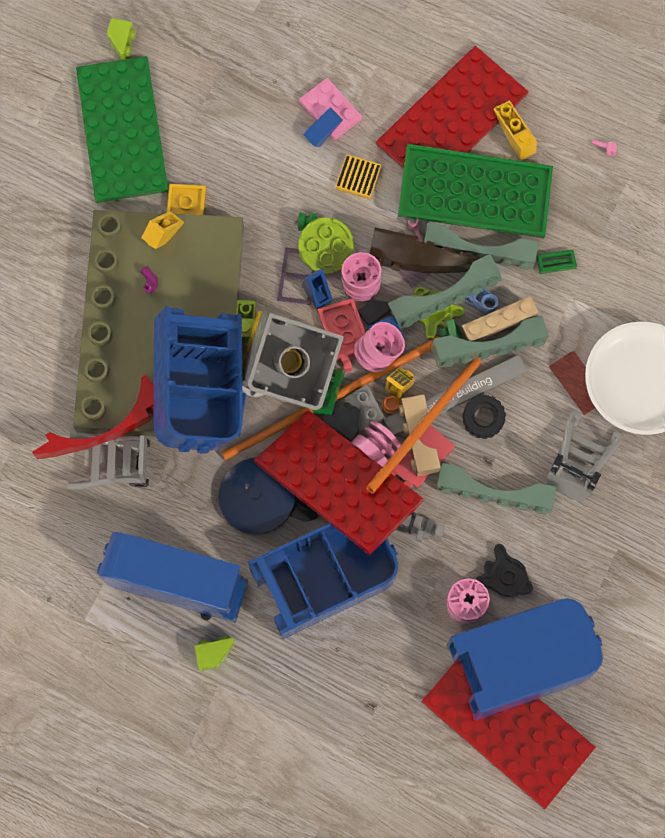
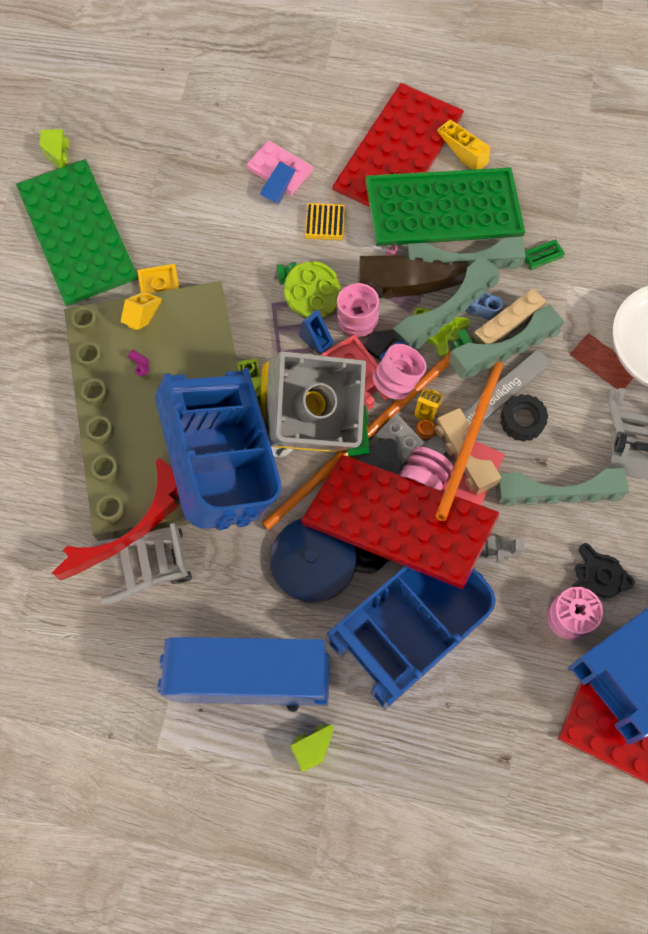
camera: 15 degrees left, 5 degrees down
bright pink hand [592,139,617,156] -> none

